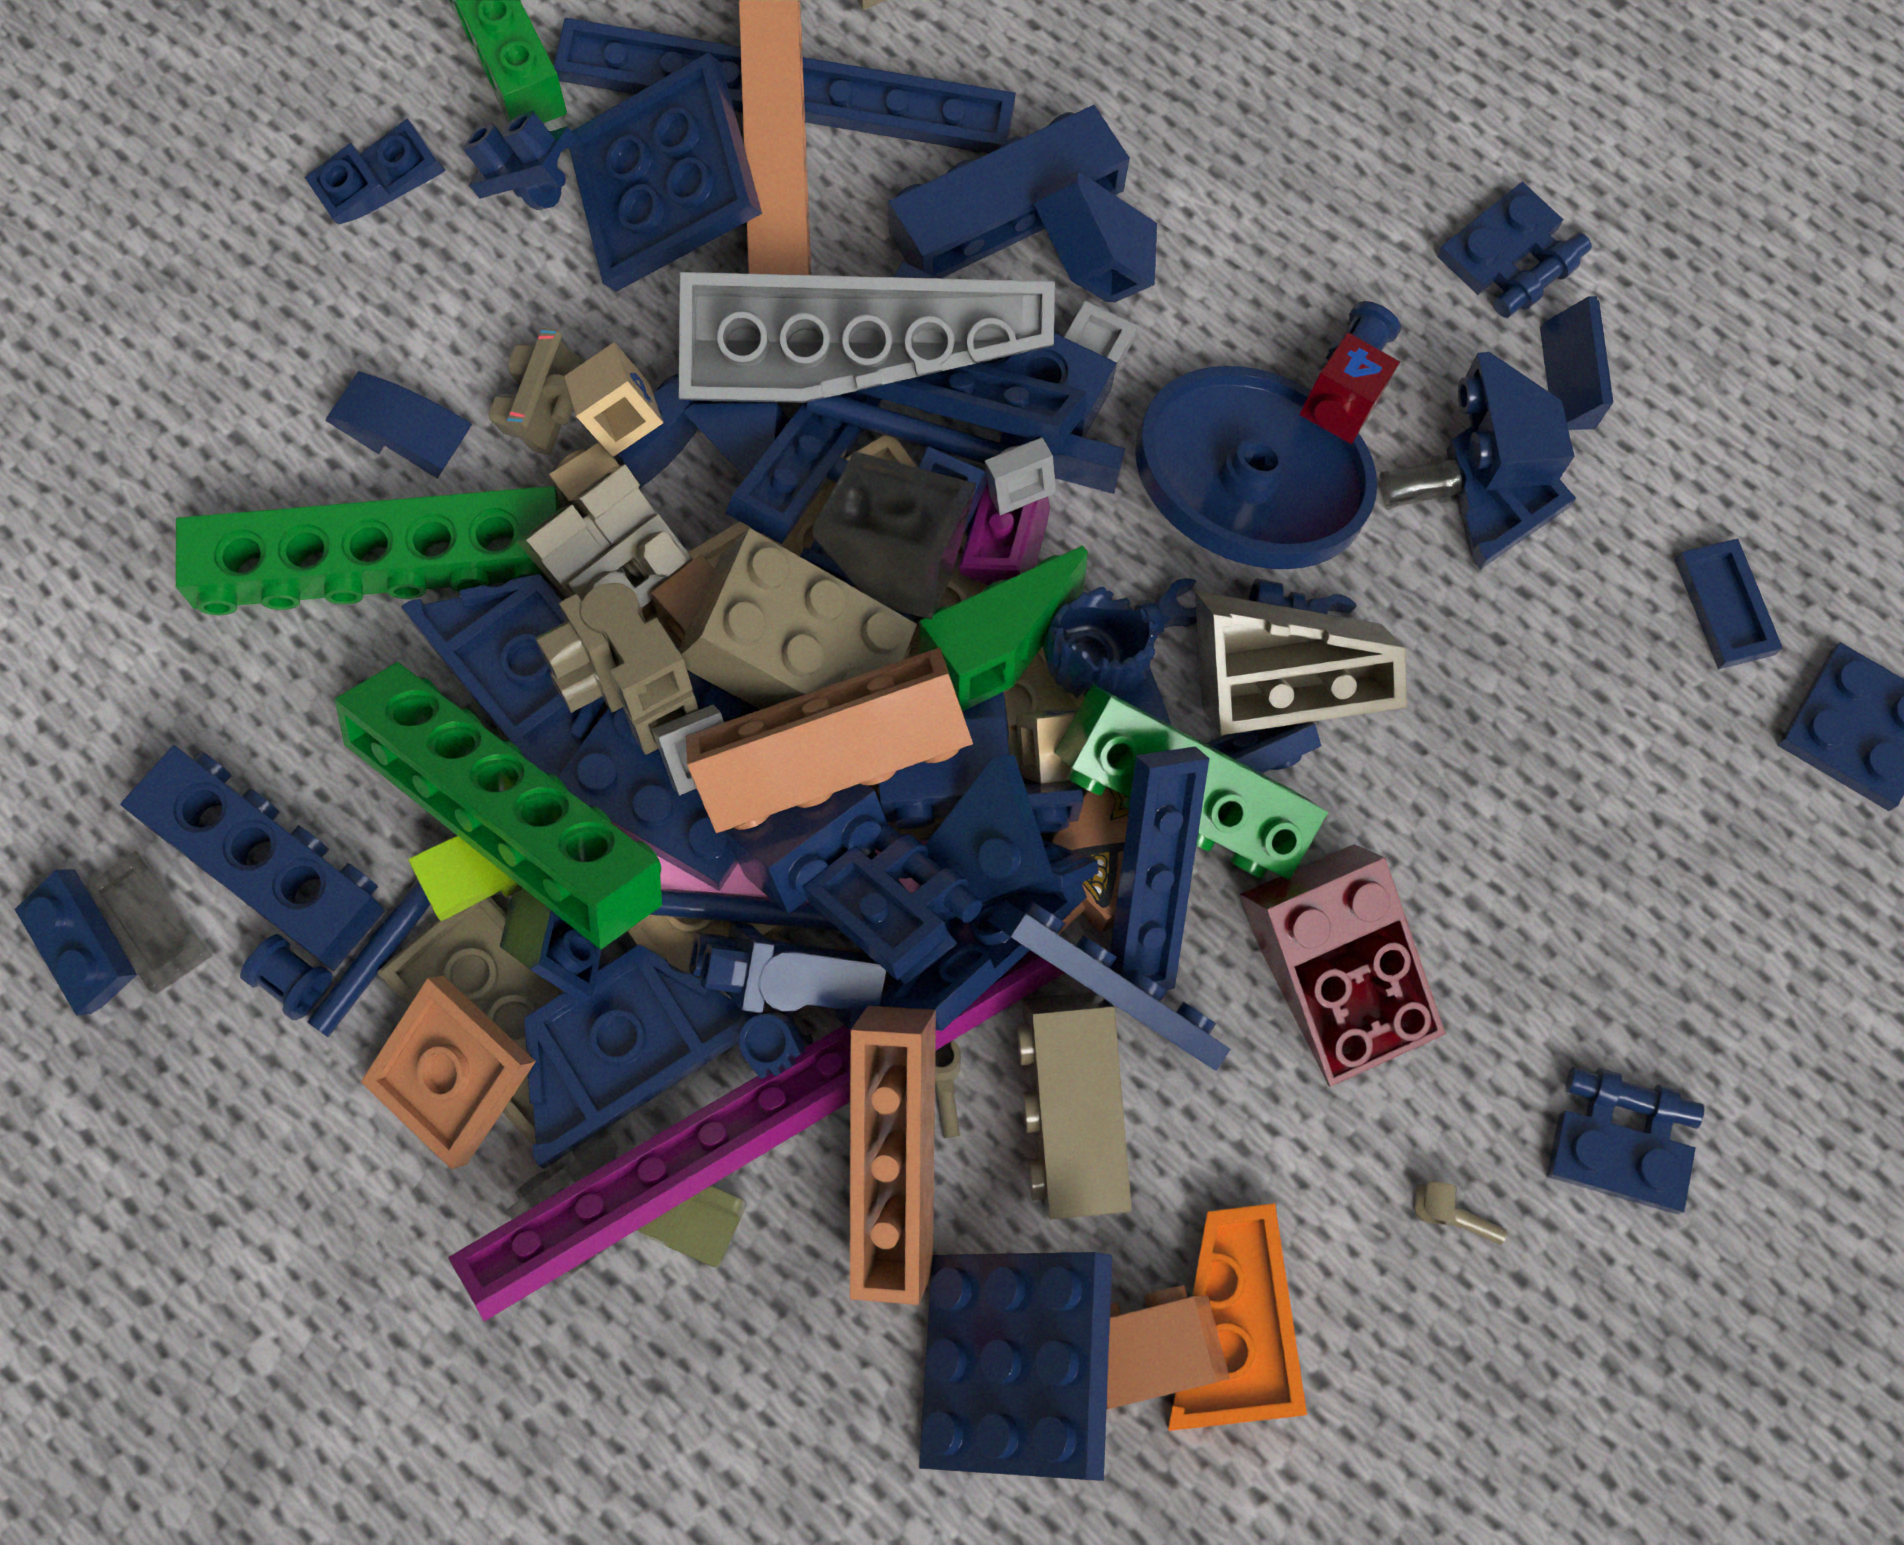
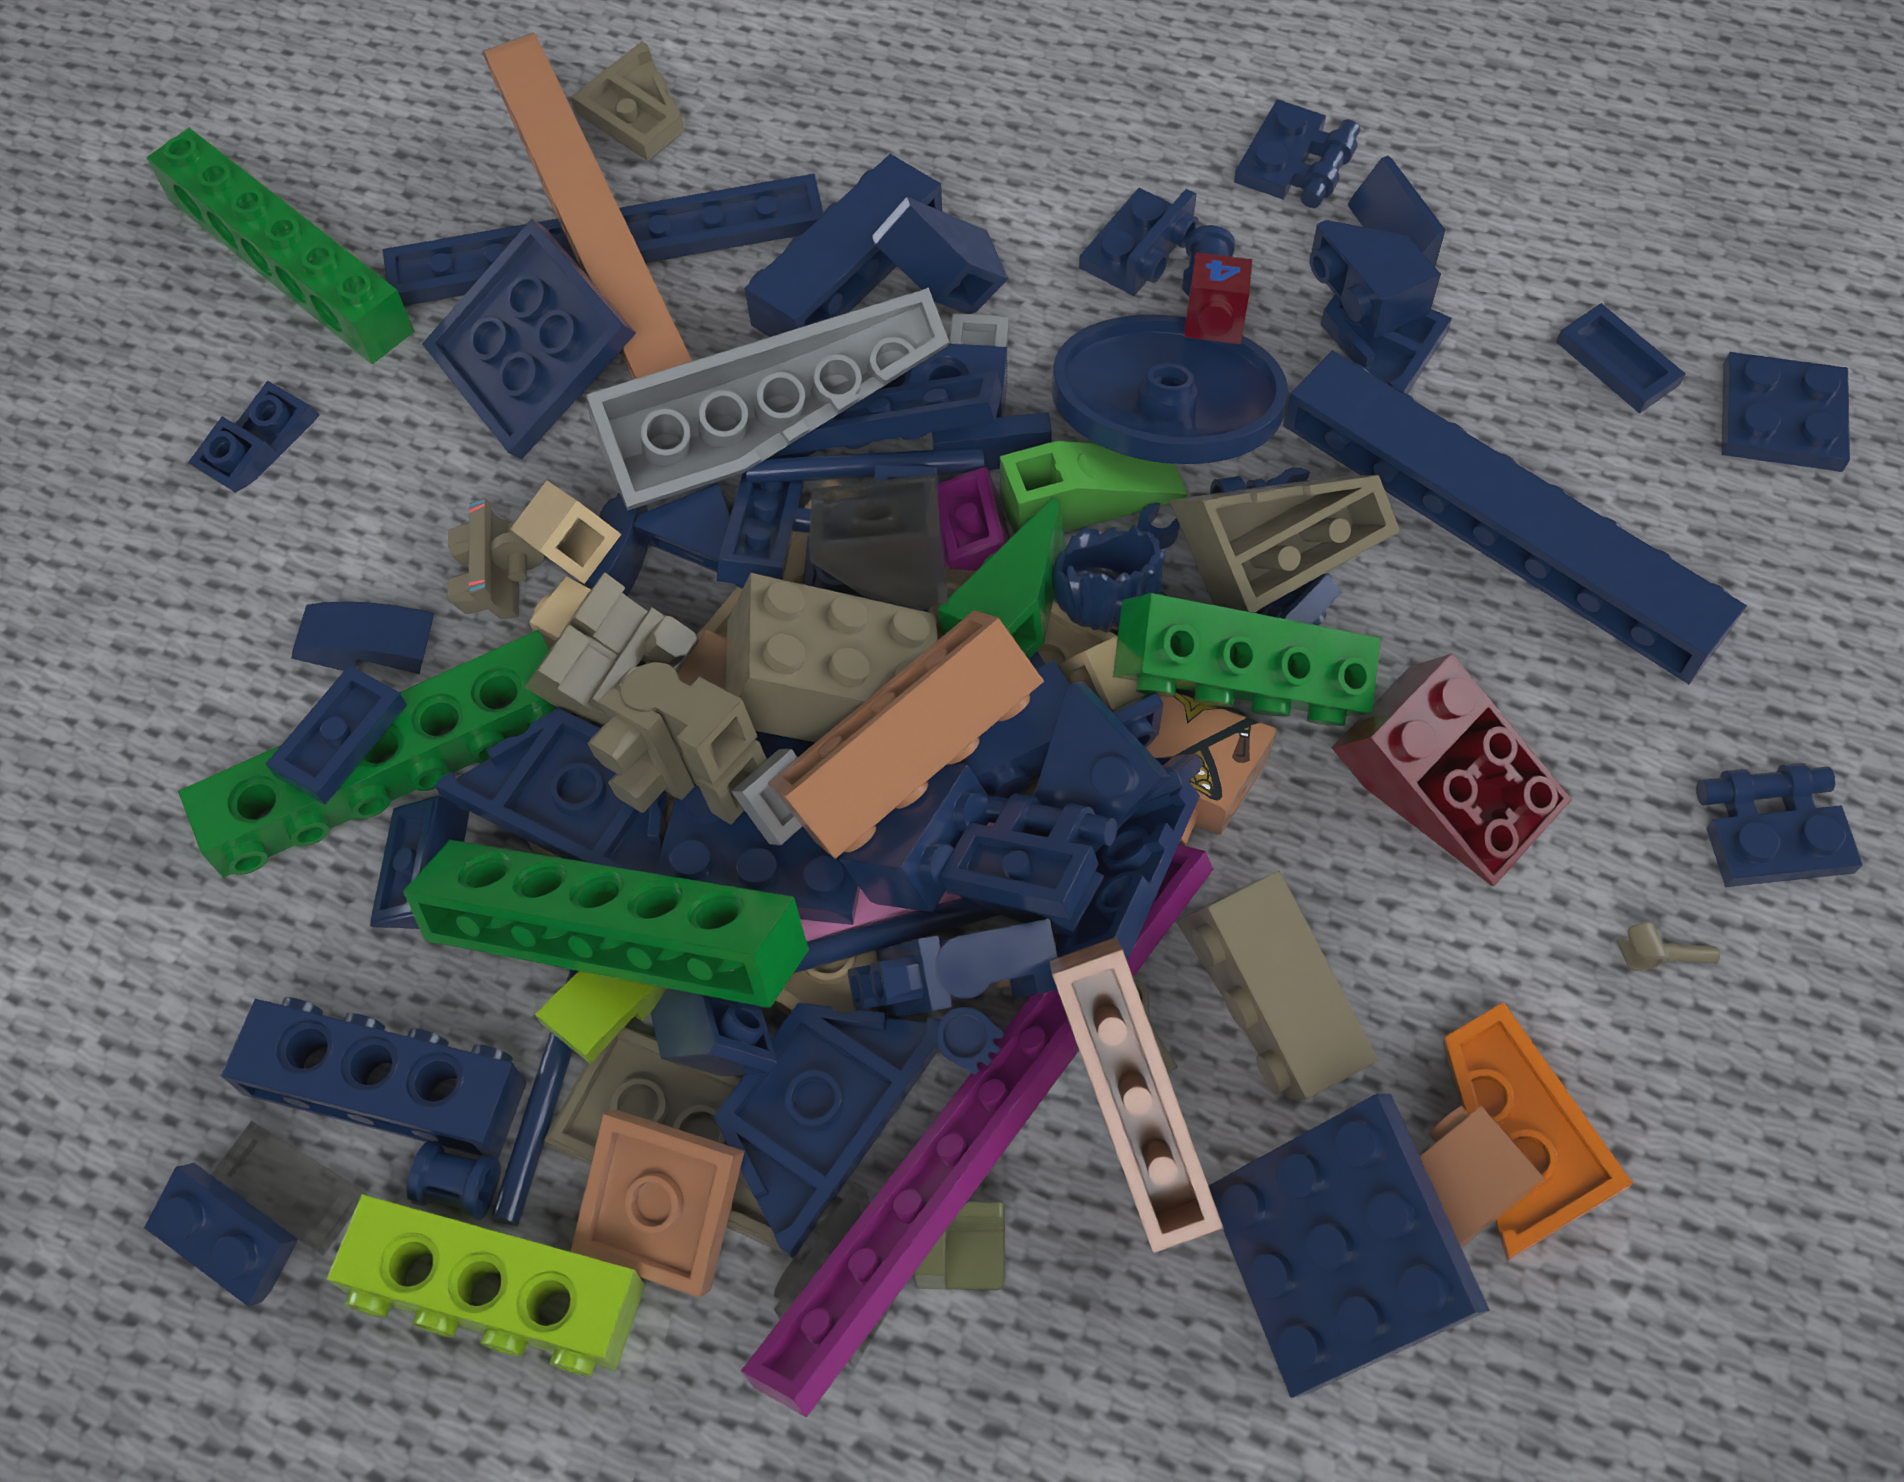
camera: 15 degrees left, 10 degrees down
dark blue hips [463,110,578,210] -> none
light grey plate [985,437,1056,516] -> none
dark blue plate [988,898,1231,1071] -> none
dark blue plate [1109,746,1210,990] -> none
clear smoke pin [1379,455,1461,510] -> none
none -> dark blue plate [266,665,407,805]
none -> lime brick [326,1194,646,1377]
none -> dark blue slope [370,795,470,929]
none -> bright green slope [1000,441,1187,535]
none -> dark blue bracket [1079,187,1198,296]
none -> dark blue brick [1284,350,1747,685]

